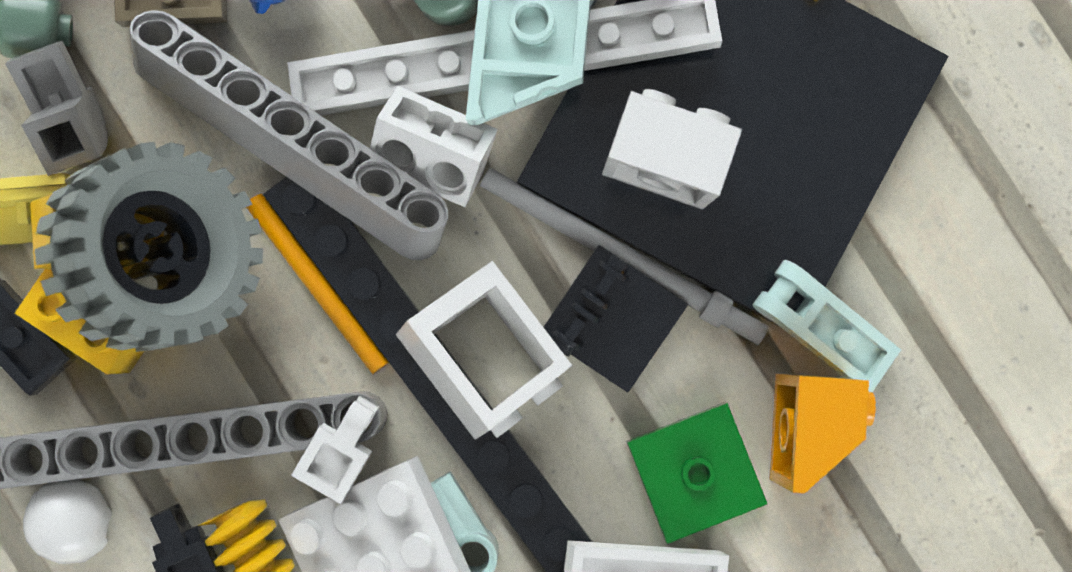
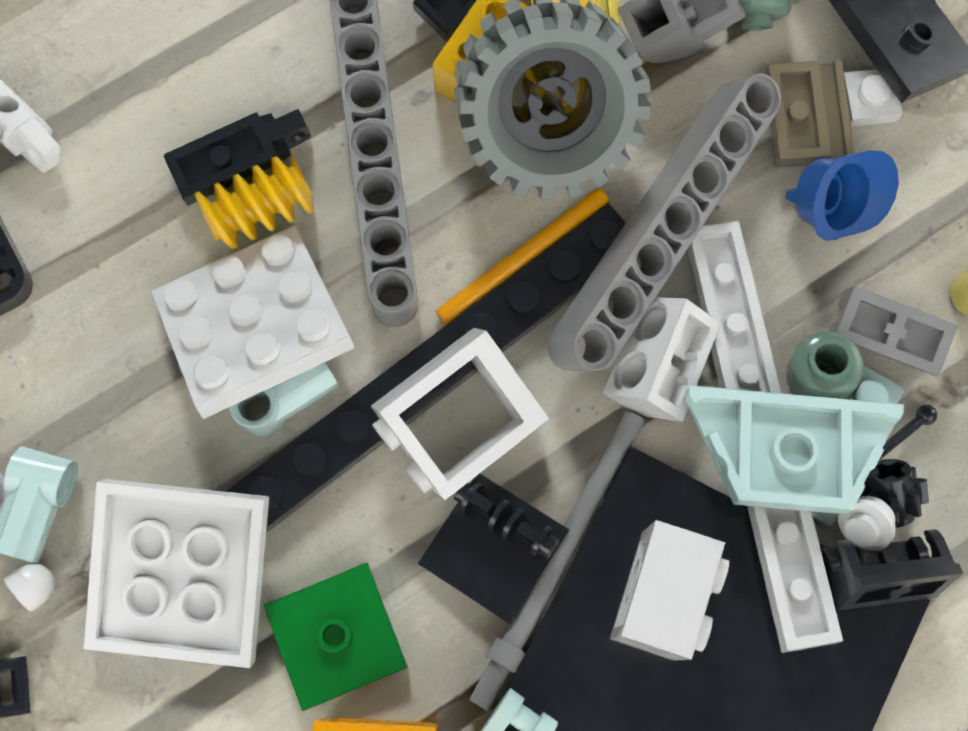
camera: 90 degrees right, 10 degrees down
white hair [23,479,112,564] -> none
white plate [291,396,379,504] -> none

